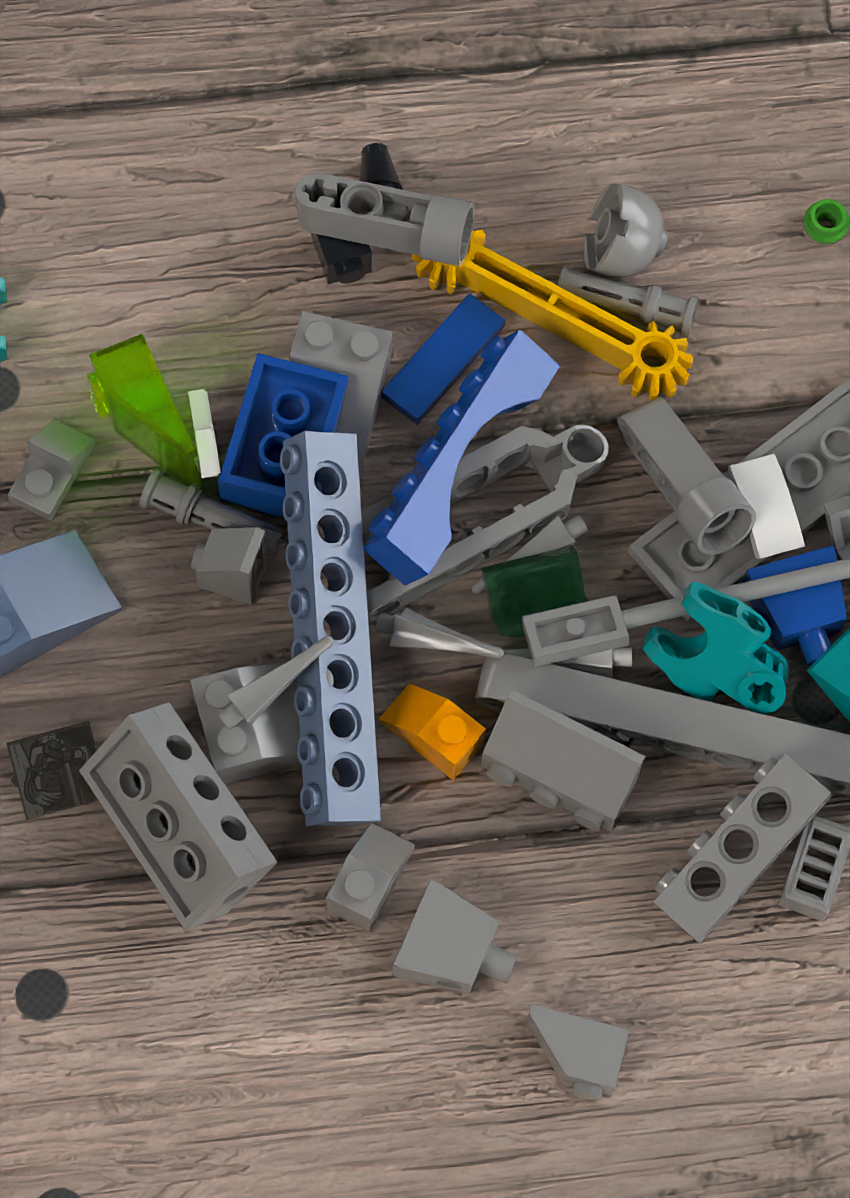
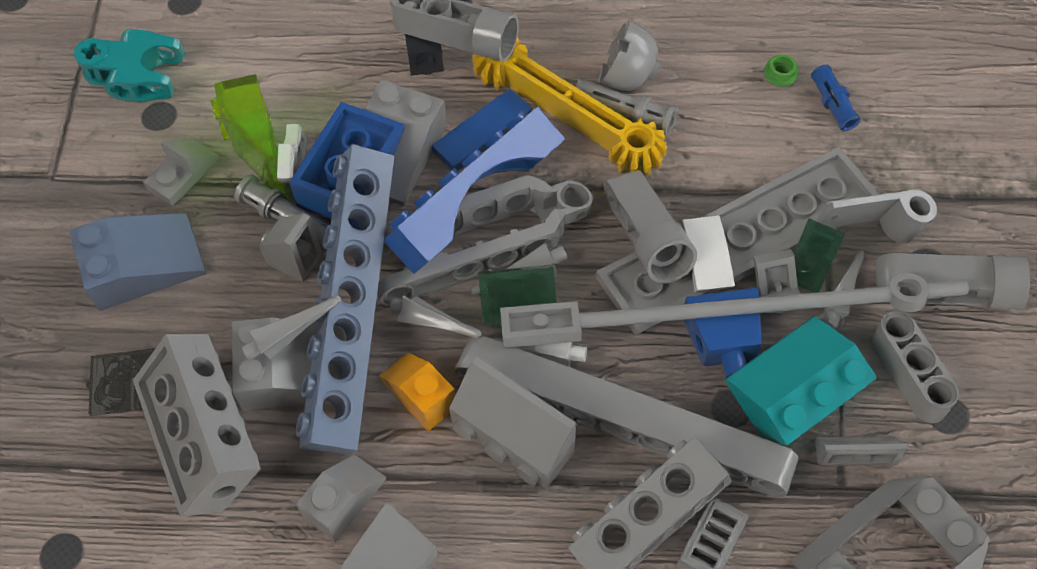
camera: 15 degrees right, 10 degrees down
teal piece [642,582,788,714] -> none

